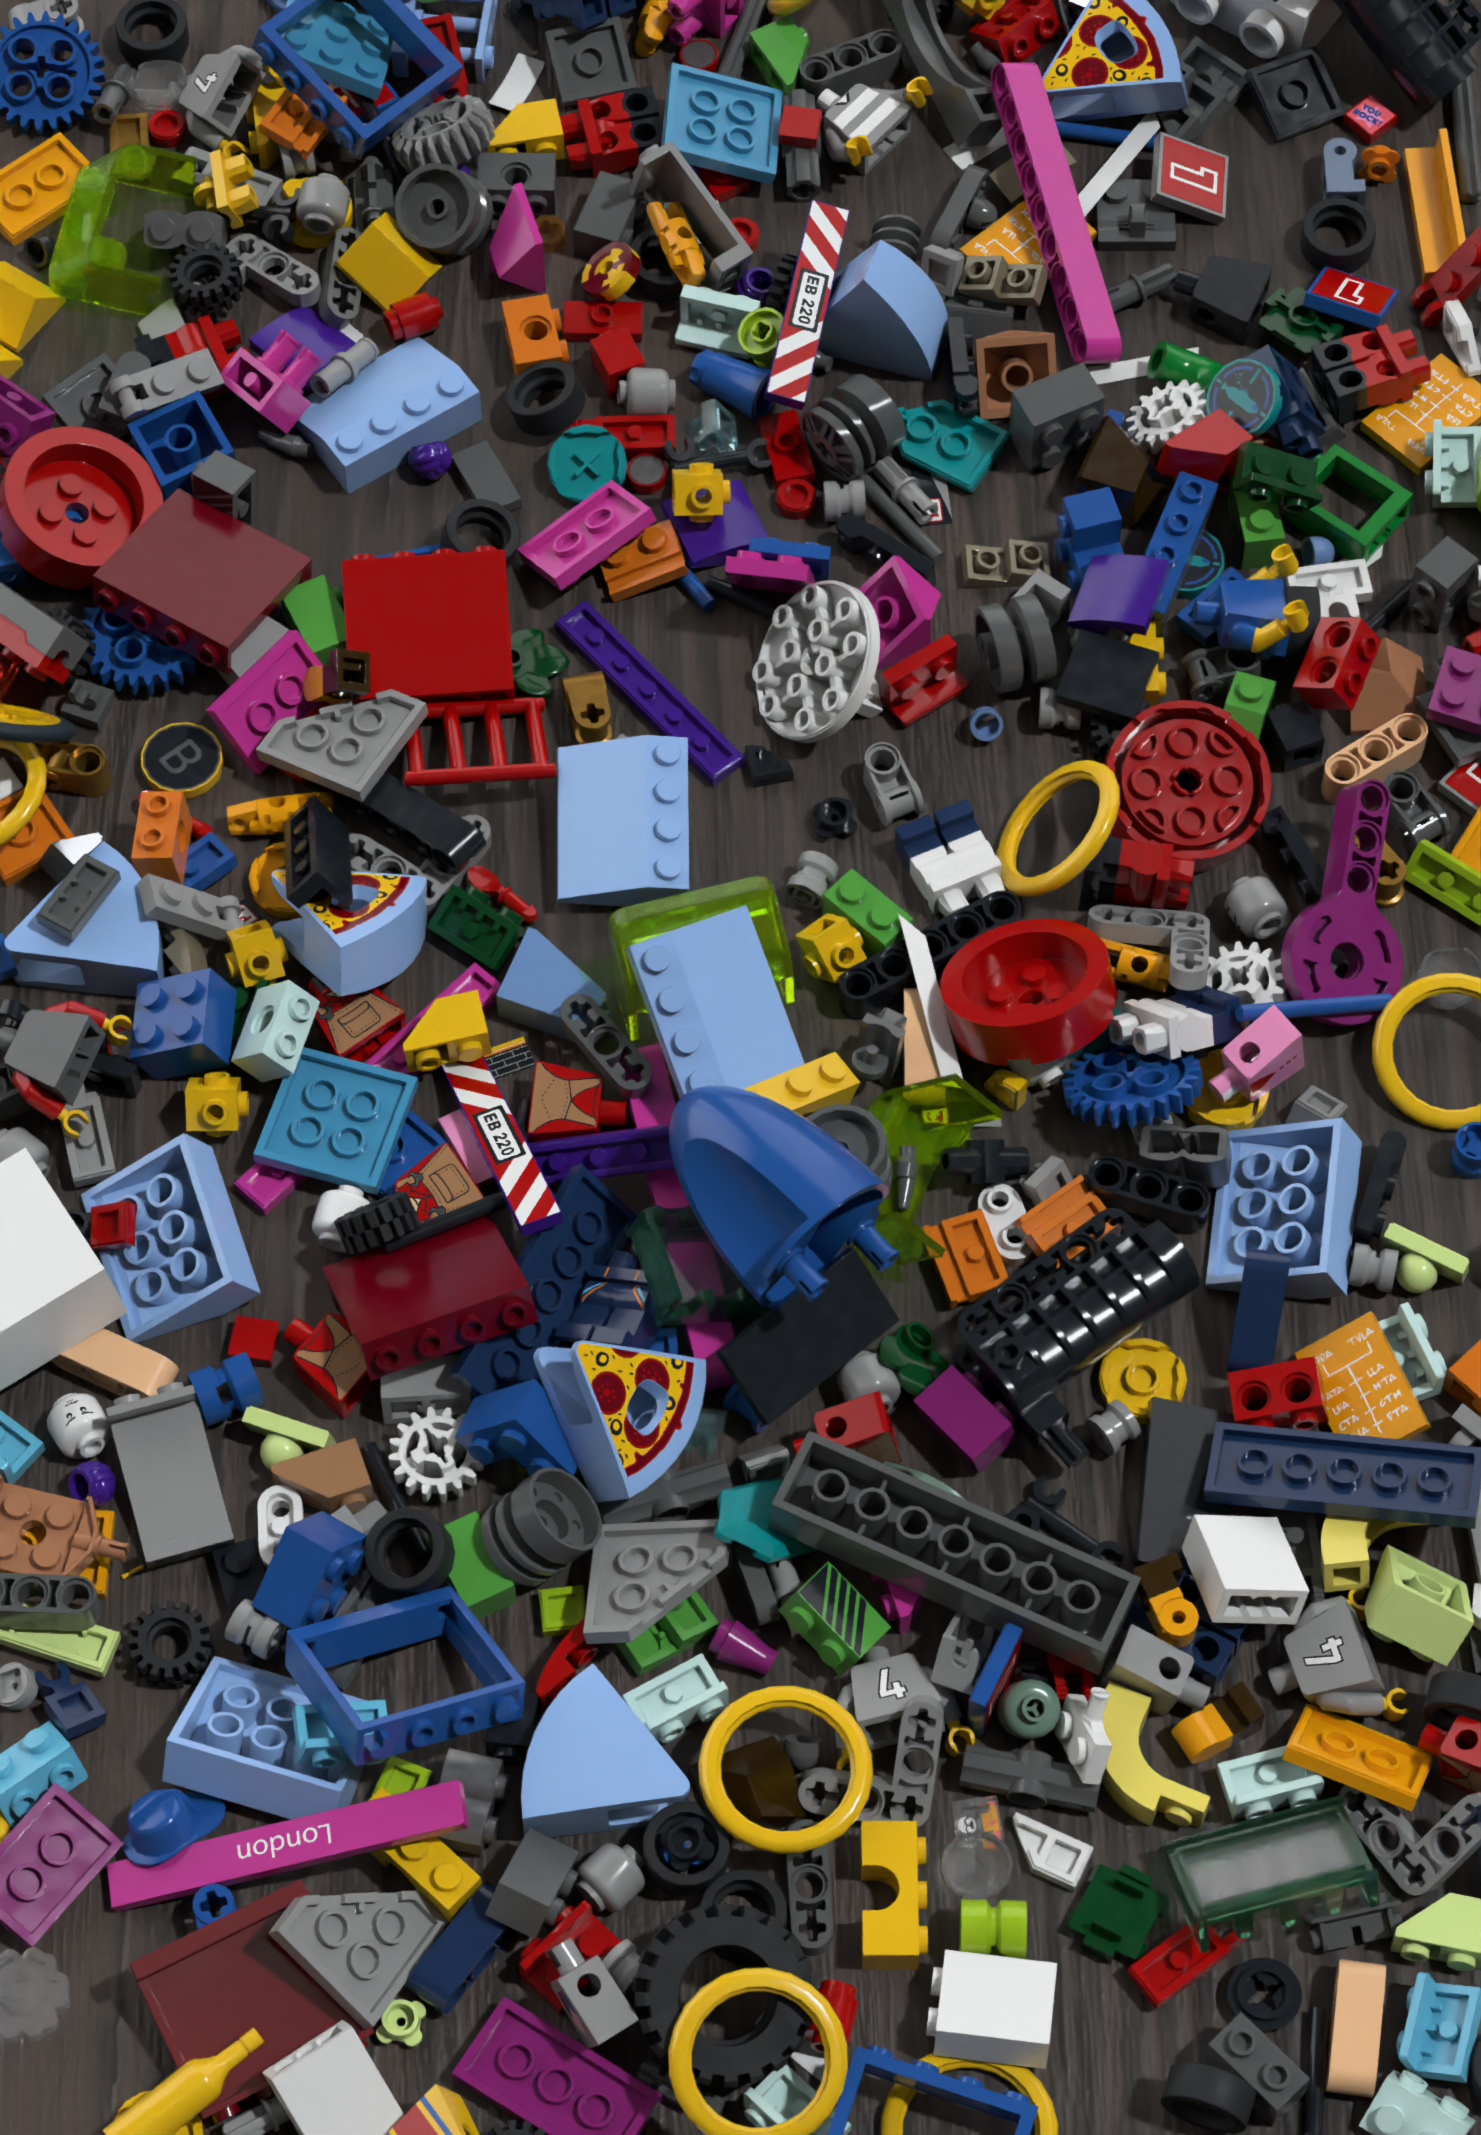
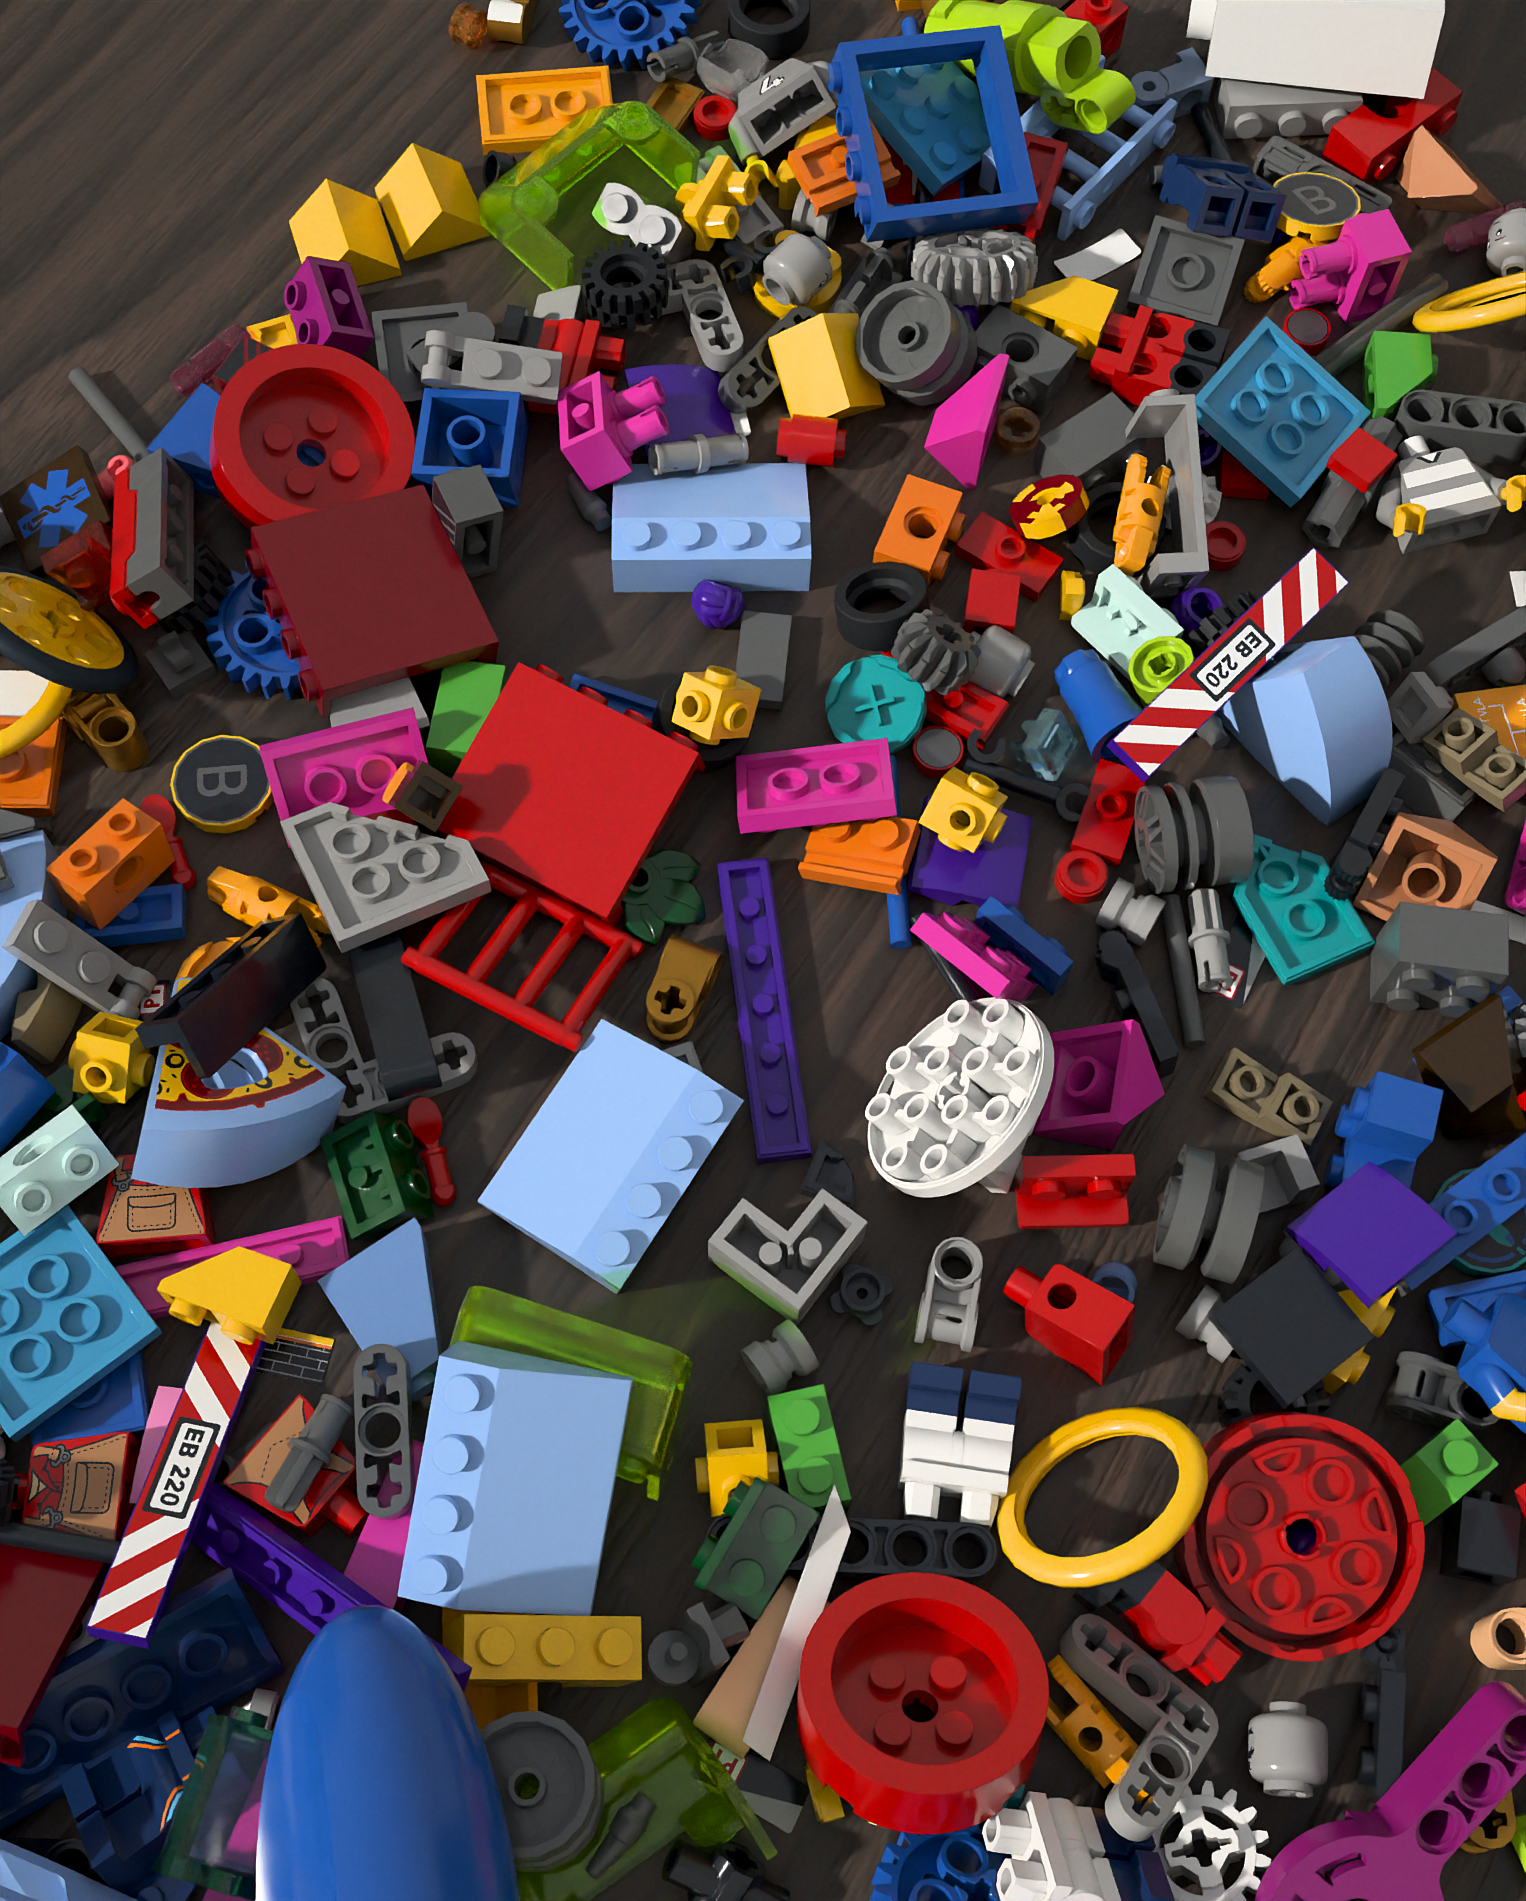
camera: 30 degrees right, 5 degrees up
none -> dark grey axle [265,1394,355,1513]
none -> yellow brick [671,666,762,745]
none -> dark green bracket [691,1474,820,1620]
none -> light grey brick [708,1188,868,1326]
none -> dark grey gear [890,609,981,696]
none -> red torso [1003,1264,1135,1386]
none -> yellow tile [1059,570,1085,621]

